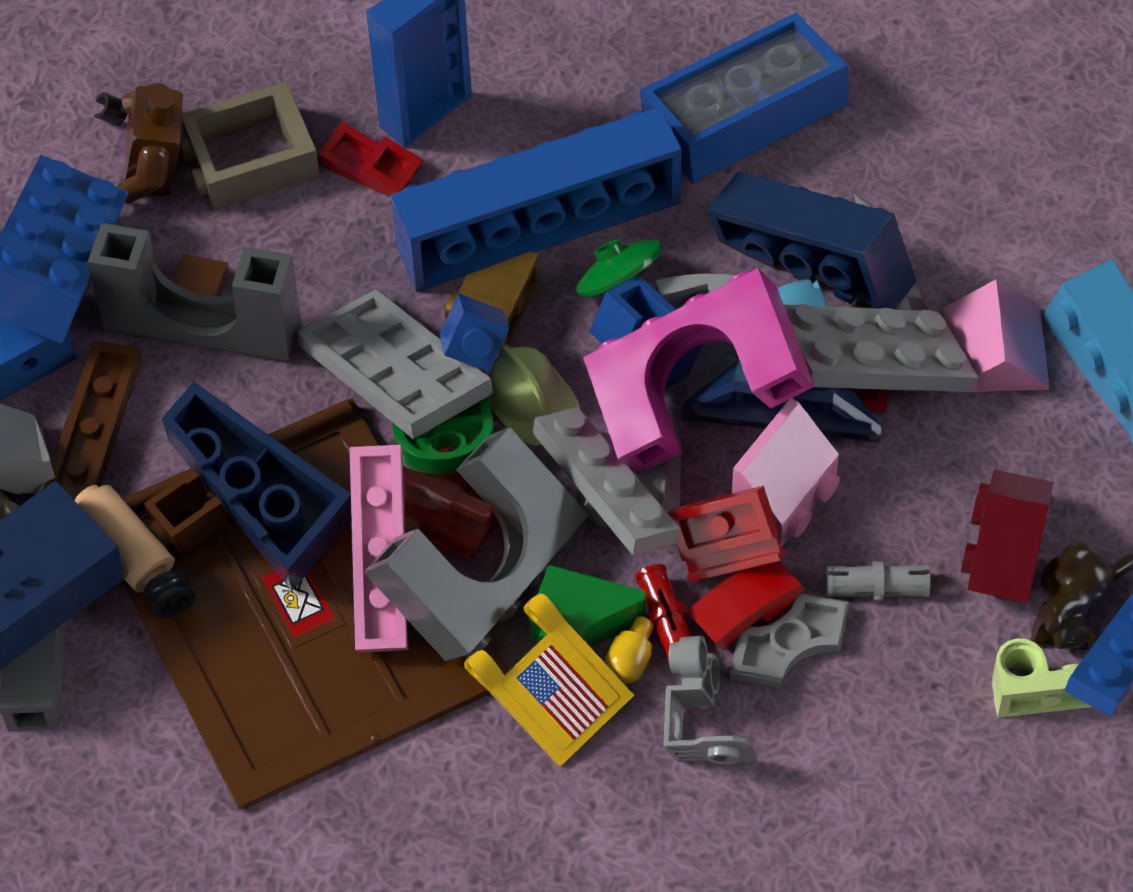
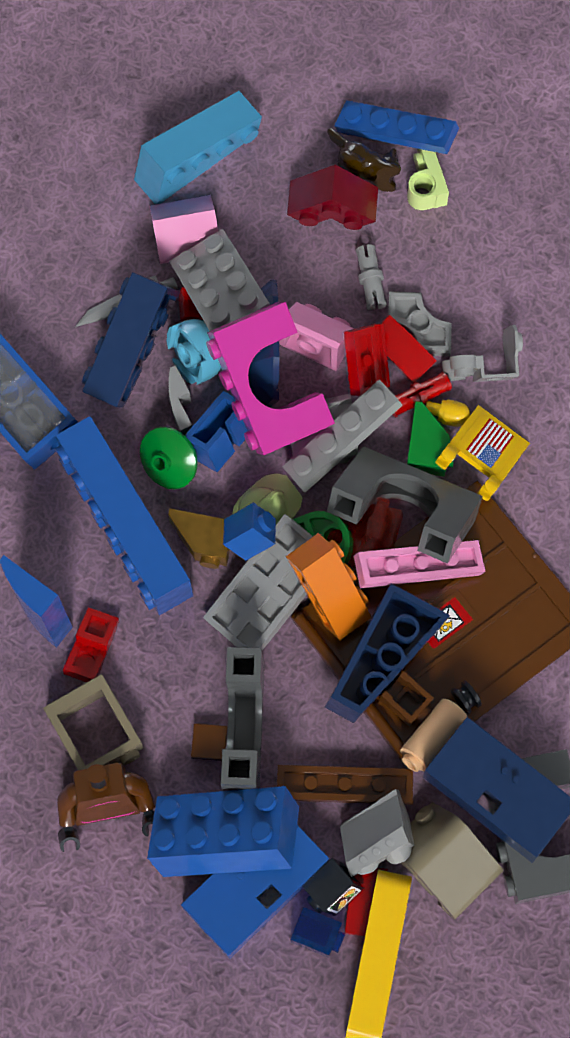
camera: 100 degrees left, 15 degrees up
none -> orange brick [286,533,371,640]

